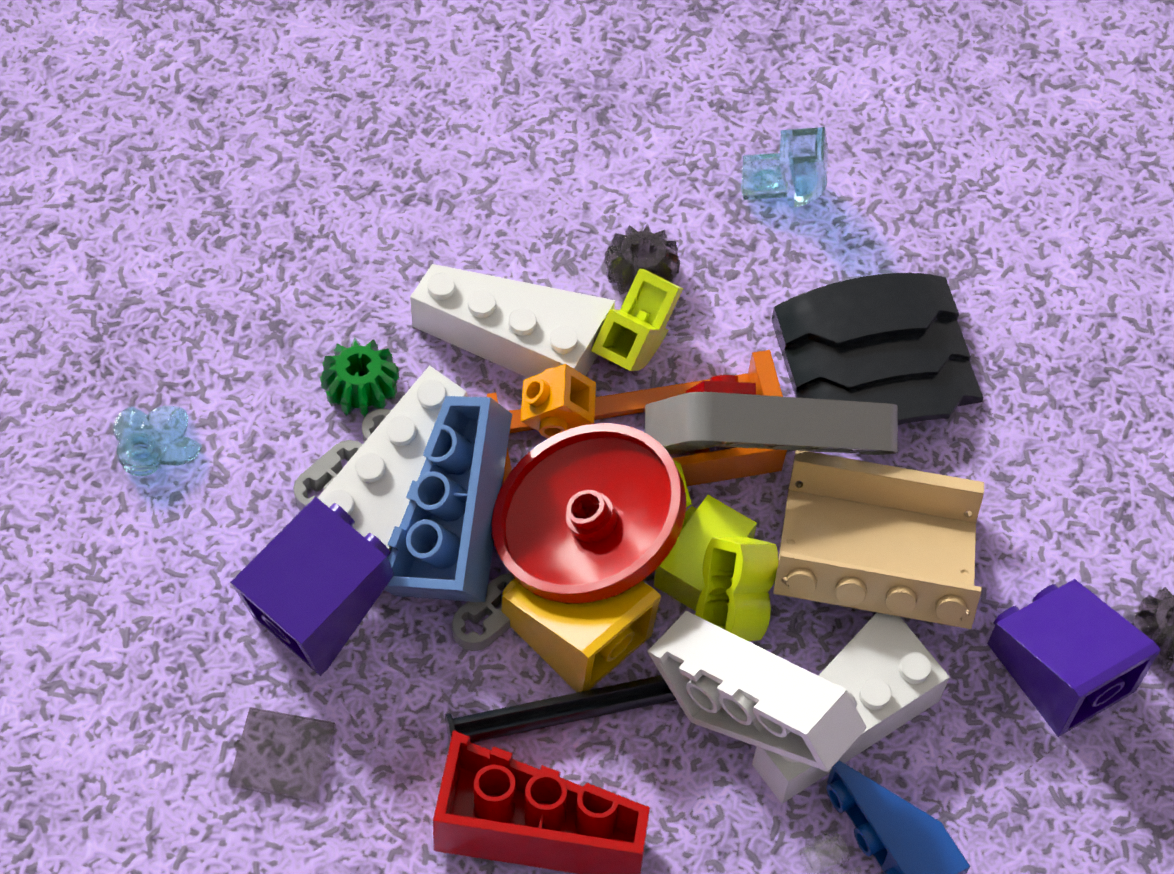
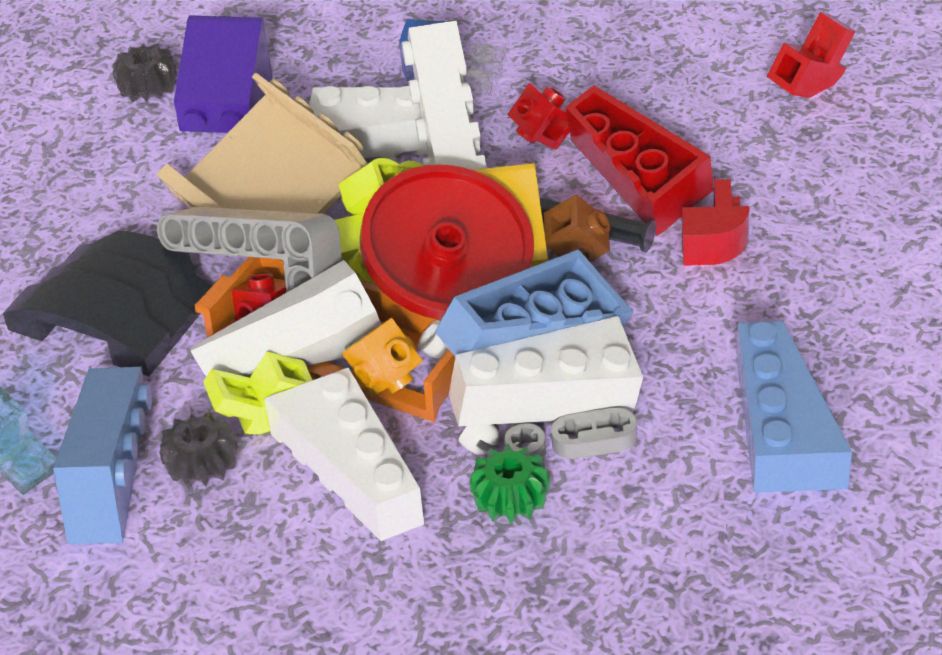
camera: 135 degrees left, 15 degrees down
clear light blue plate [113,405,202,476] -> none
clear smoke piece [228,707,336,803] -> none
dark purple slope [231,496,395,676] -> none
none -> medium blue wedge [53,367,152,544]
none -> white wedge [189,260,381,378]
none -> red brick [507,83,570,150]
none -> dark orange brick [544,194,610,262]
none -> red brick [682,179,750,266]
none -> medium blue wedge [736,321,852,493]

